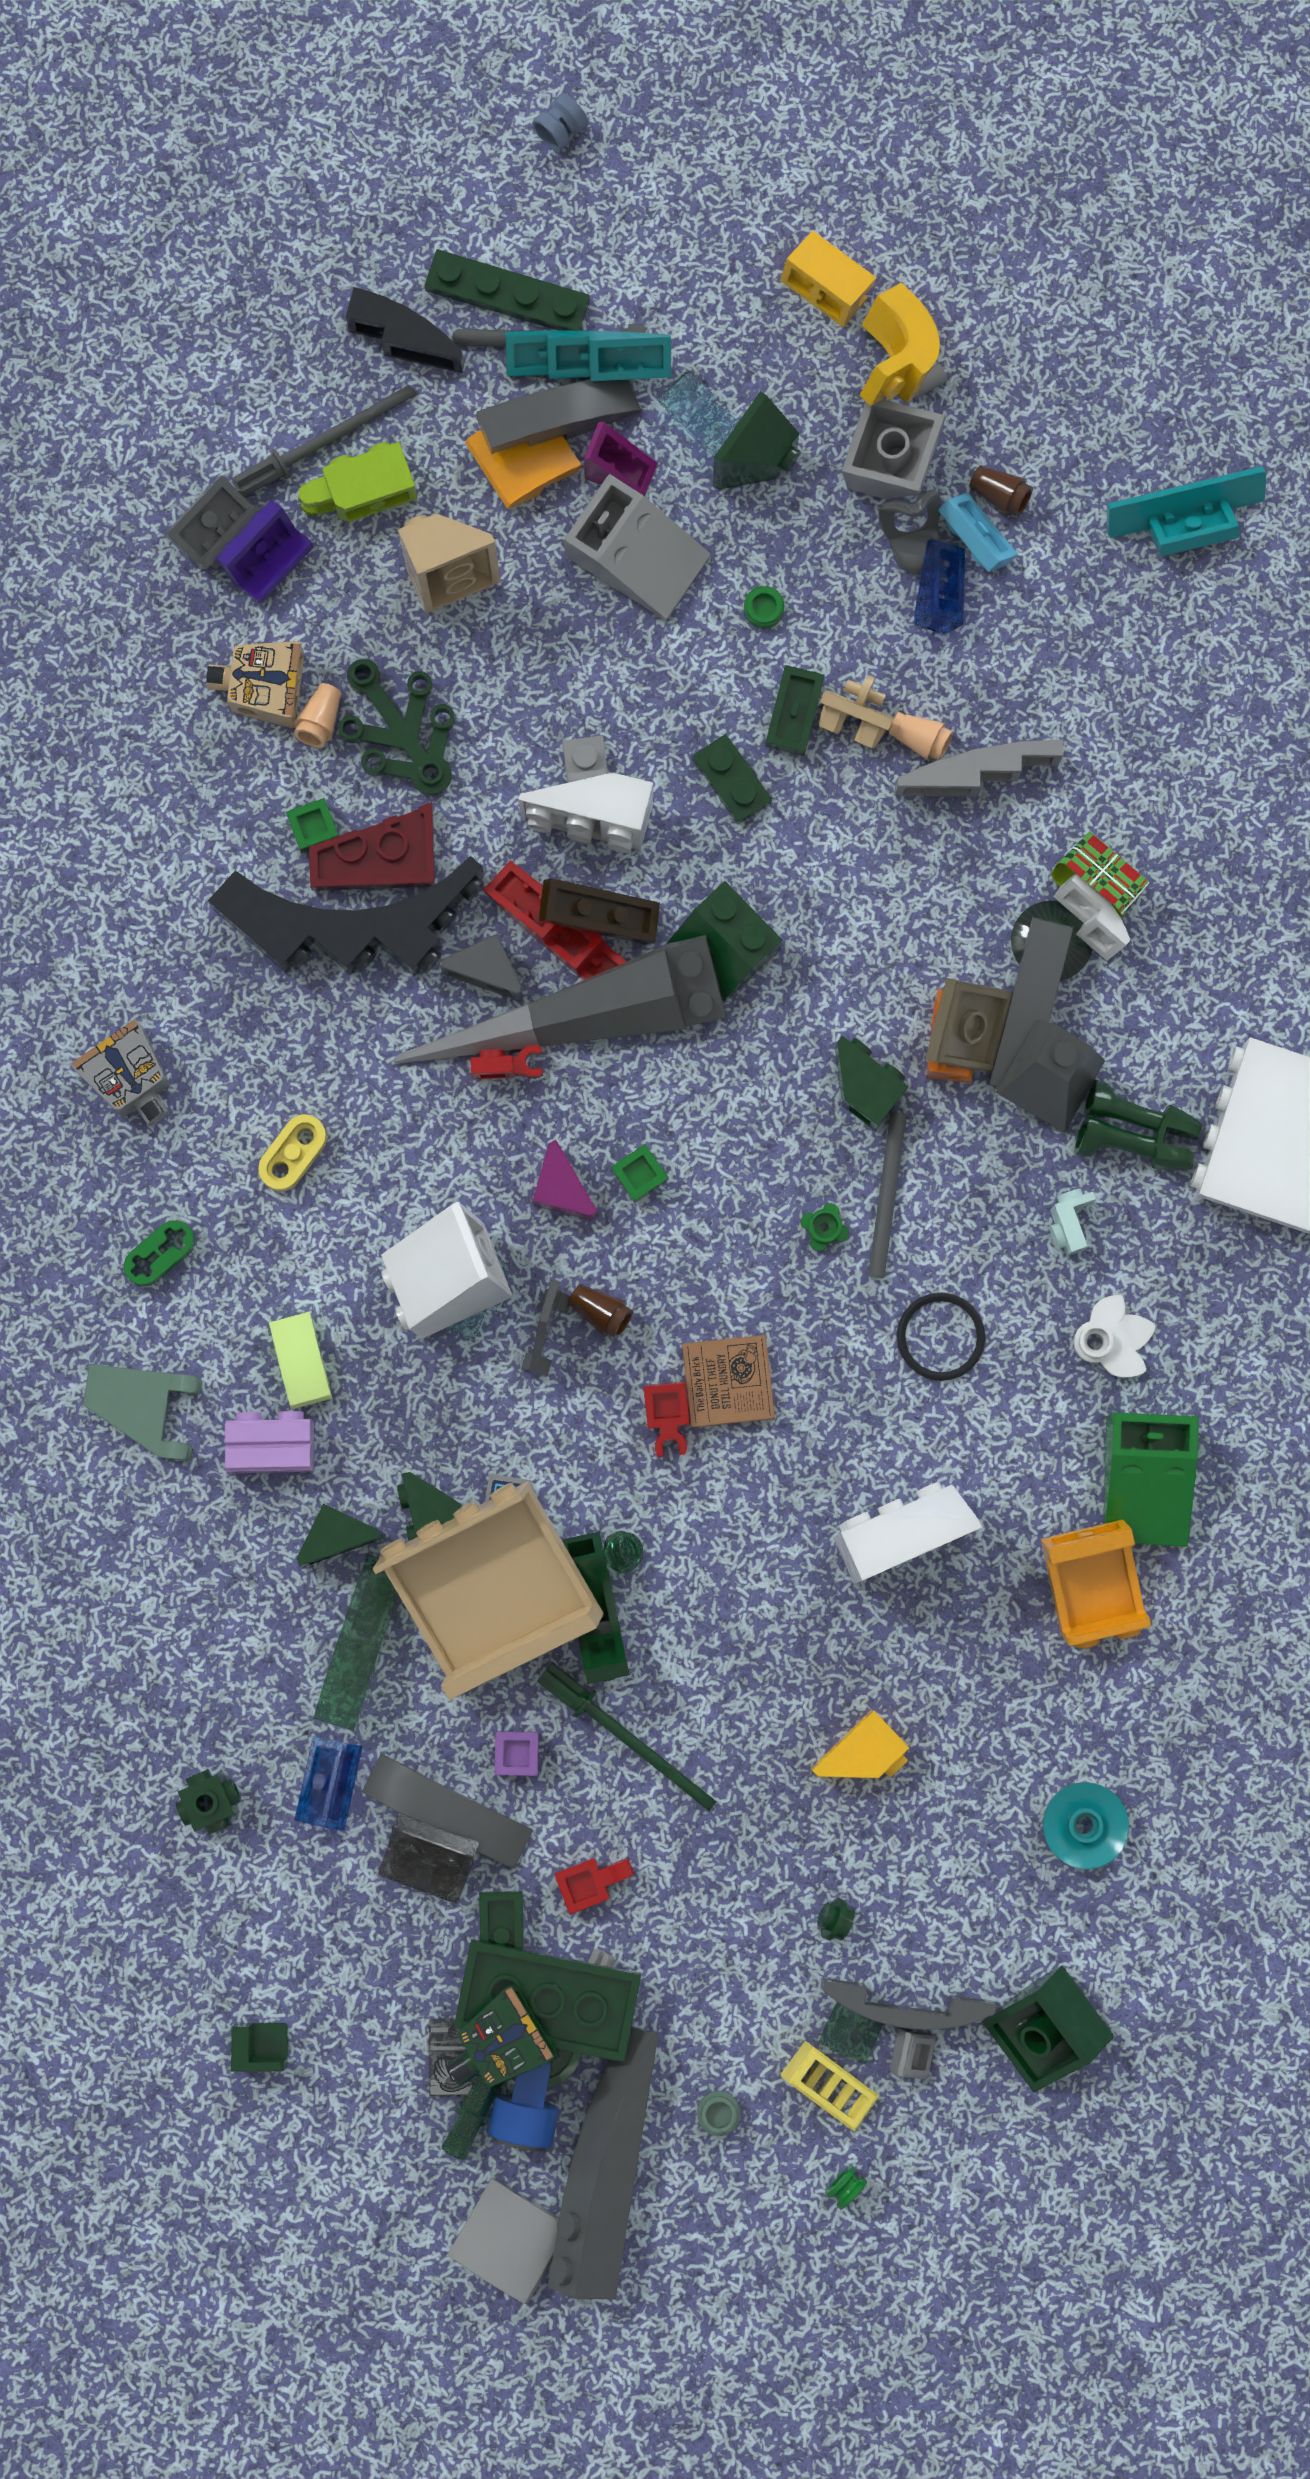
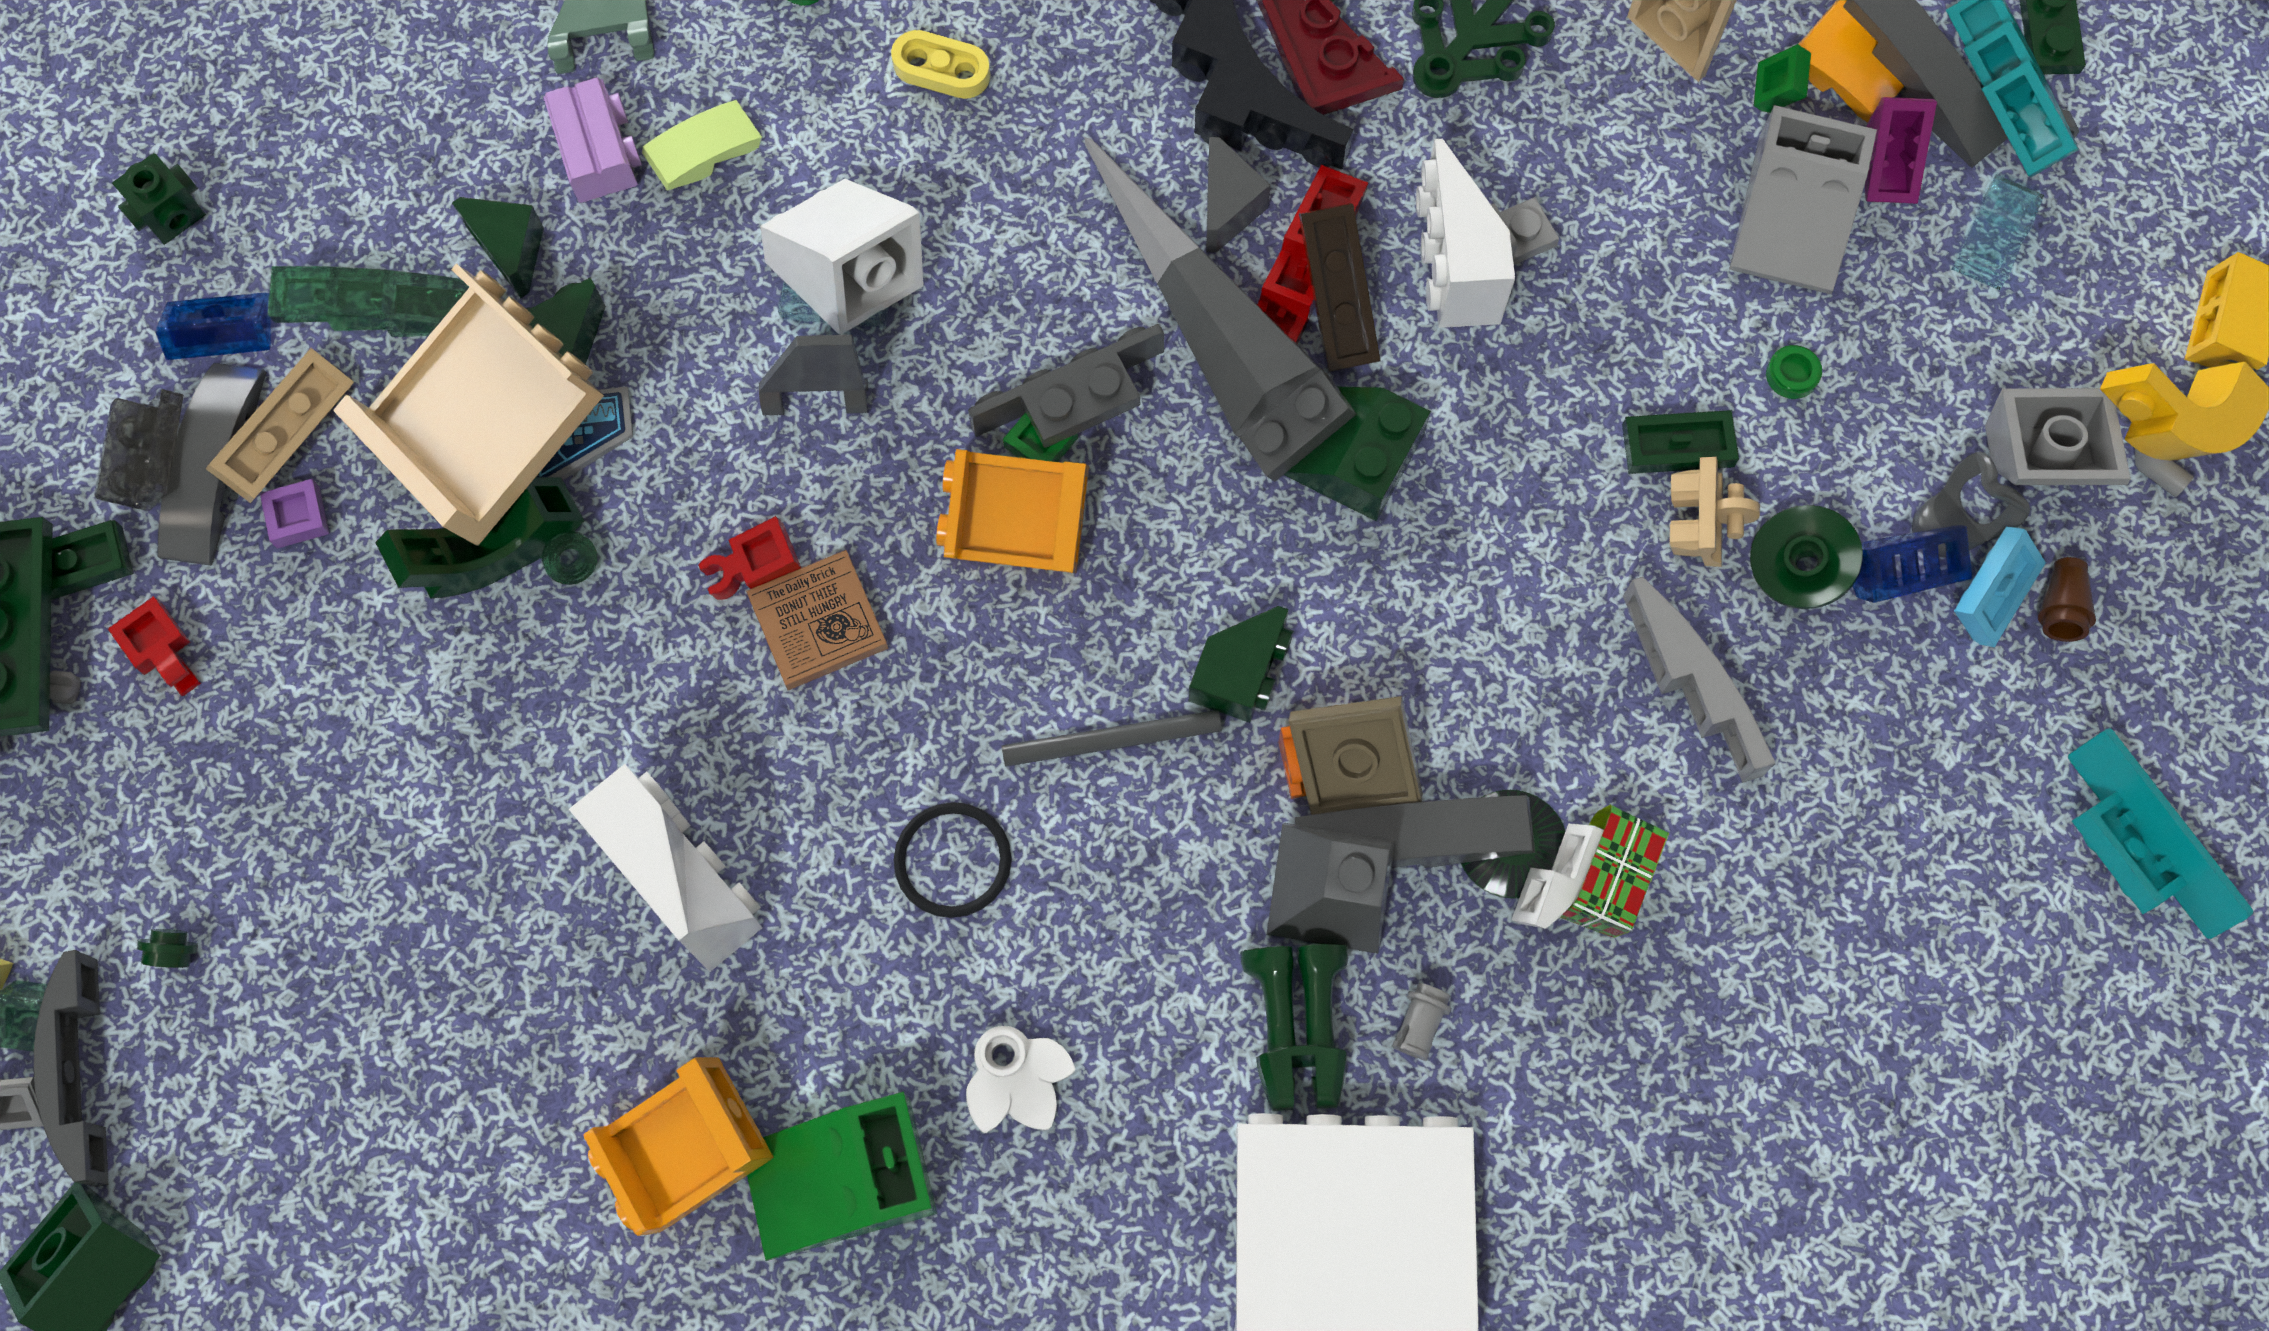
camera: 75 degrees right, 10 degrees down
red plate [470,1045,543,1080] -> none
magenta slope [533,1139,598,1221] -> none
dark green piece [537,1662,717,1811] -> none
reddish brown cone [568,1284,633,1339] -> none
dark green plate [692,734,772,825] -> none
dark green slope [712,391,801,490] -> none
green plate [800,1203,849,1251] -> none
yellow slope [810,1710,909,1778] -> none
light nougat cone [889,712,953,761] -> none
teal dish [1043,1782,1129,1869] -> none
light aqua bracket [1050,1188,1097,1257] -> none
none -> tan plate [206,348,354,503]
none -> light orange panel [936,449,1089,573]
none -> dark grey bracket [968,324,1164,448]
none -> light grey pin [1392,983,1451,1061]
none -> dark green dish [1750,505,1863,609]
none -> green plate [1753,44,1811,113]

